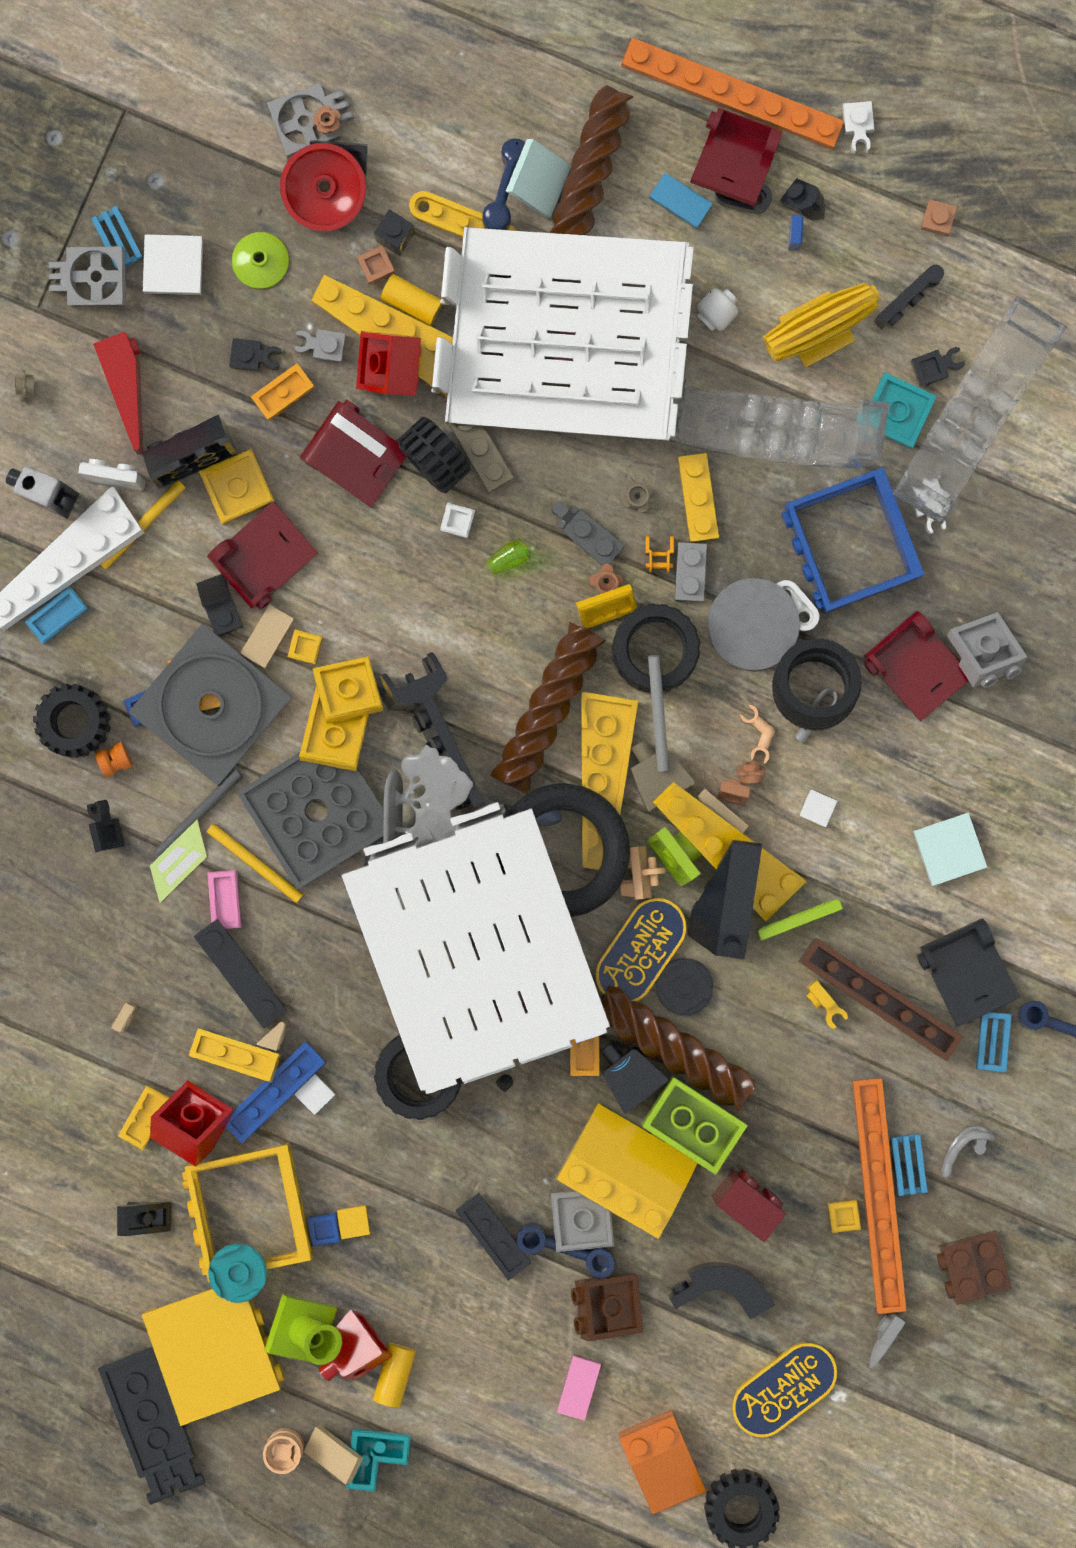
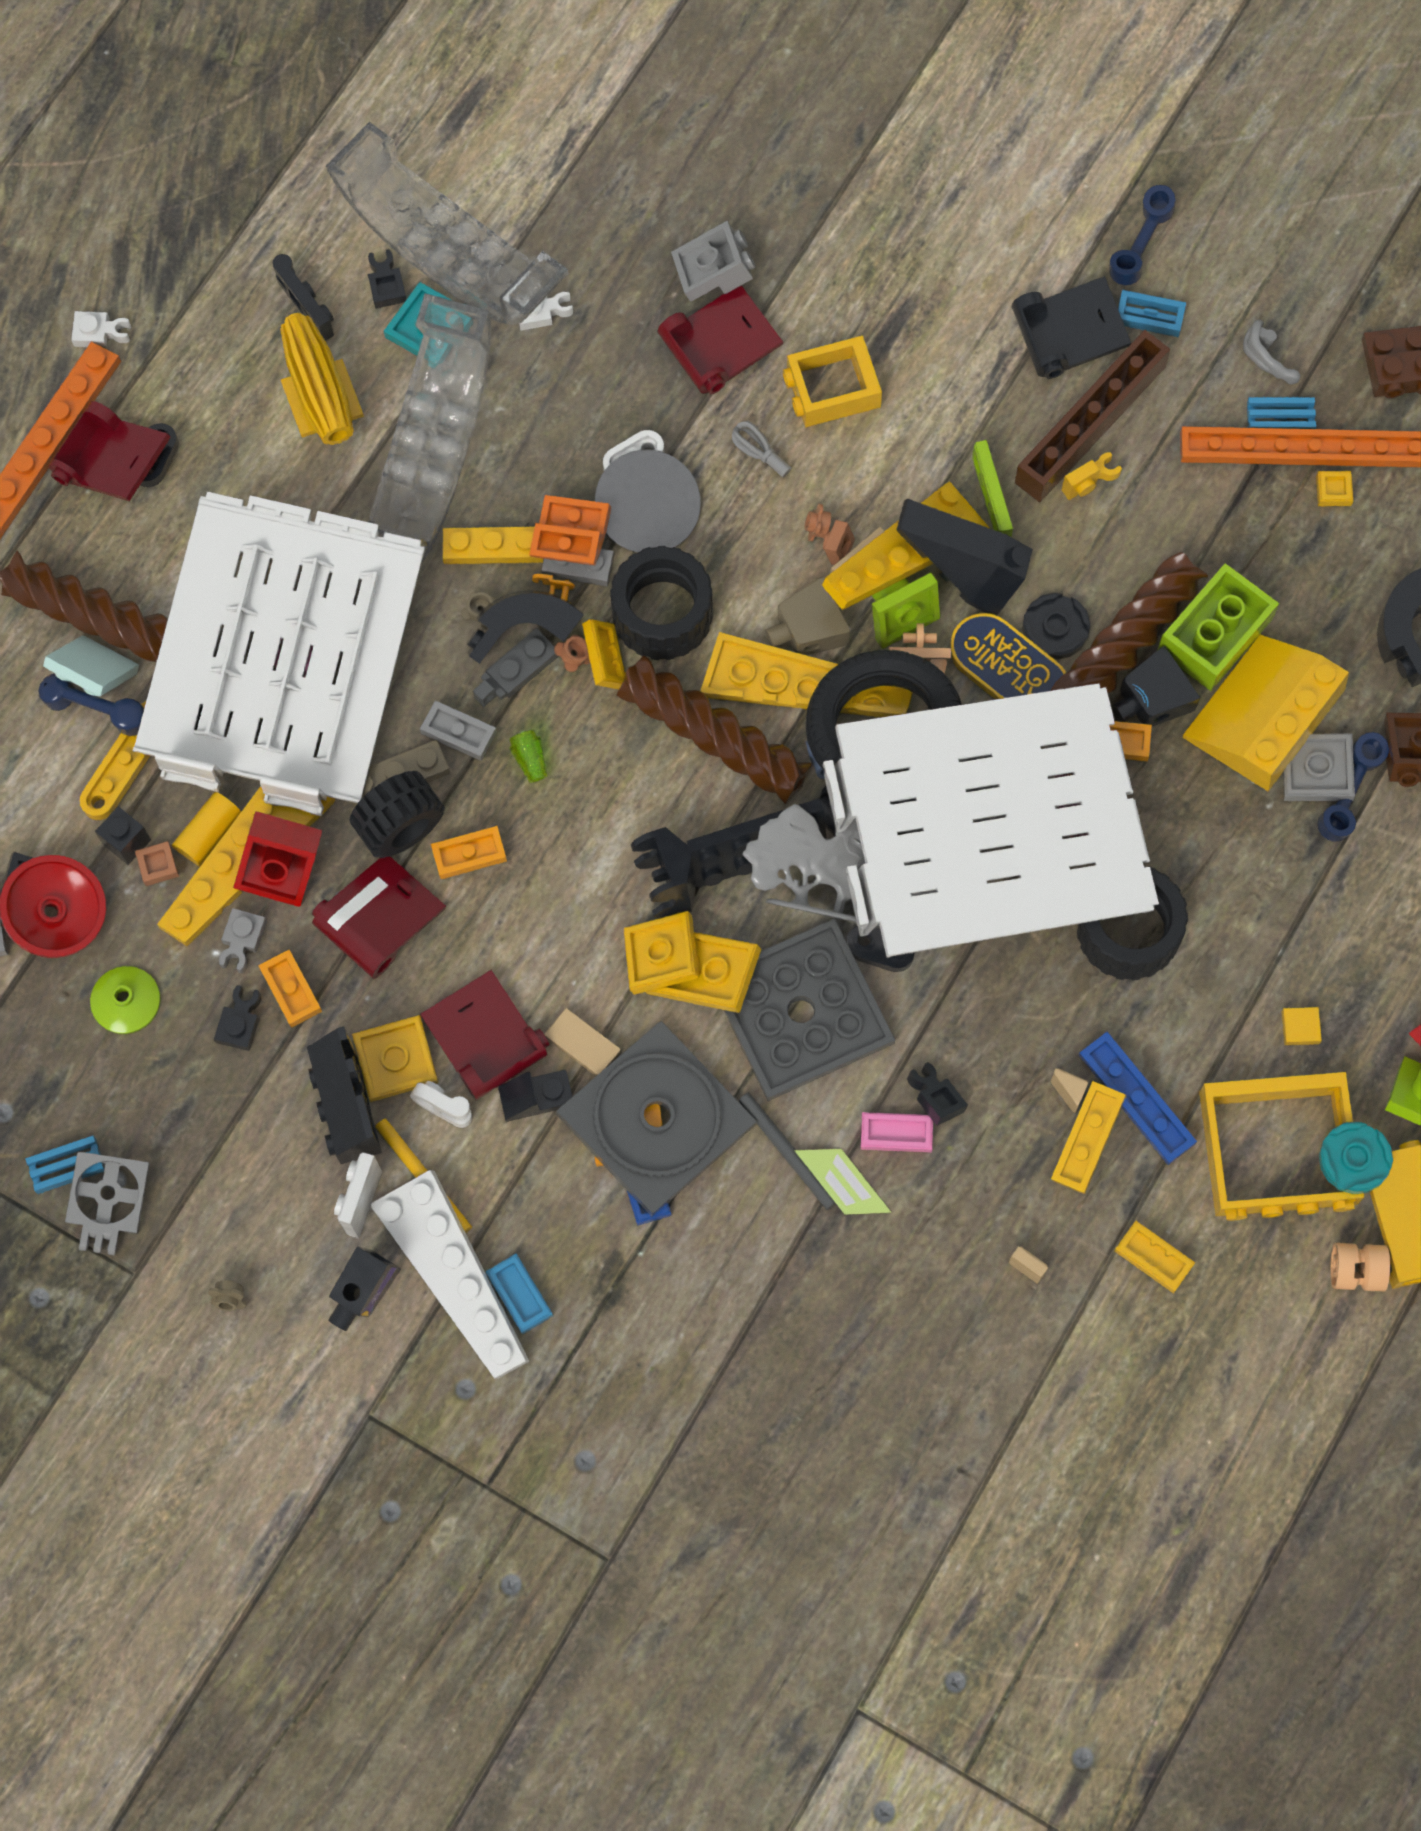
camera: 85 degrees left, 15 degrees down
black tyre [33,684,111,758] -> none
black plate [87,800,125,853] -> none
red slope [93,332,143,455] -> none
orange wheel [95,741,133,778] -> none
black slope [117,1202,171,1236] -> none
white tile [143,235,203,295] -> none
red slope [150,1080,234,1167] -> none
black plate [194,918,287,1029] -> none
yellow bar [207,823,304,904] -> none
yellow tile [287,630,323,665] -> none
white tile [294,1074,336,1115] -> none
blue tile [307,1212,341,1247] -> none
white tile [440,503,475,539] -> none
black plate [455,1192,531,1281] -> none
black piece [496,1074,513,1092] -> none
light grey bar [648,655,669,772] -> none
dark azure tile [649,173,713,230] -> none
white head [696,288,739,331] -> none
dark red brick [712,1169,786,1243] -> none
light nougat arm [740,705,775,764] -> none
black tyre [772,638,861,731] -> none
black plate [779,178,826,220] -> none
blue window [781,467,925,614] -> none
blue tile [788,215,804,250] -> none
white tile [799,789,837,827] -> none
light aqua tile [913,812,987,886] -> none
nougat plate [921,199,957,236] -> none
none -> white plate [410,1081,472,1128]
none -> light grey plate [420,700,497,761]
none -> light orange plate [431,826,507,880]
none -> black arch [466,590,584,664]
none -> orange slope [529,495,612,566]
none -> yellow window [782,335,882,428]
none -> black plate [907,1062,968,1126]
none -> light nougat wheel [1330,1243,1390,1292]

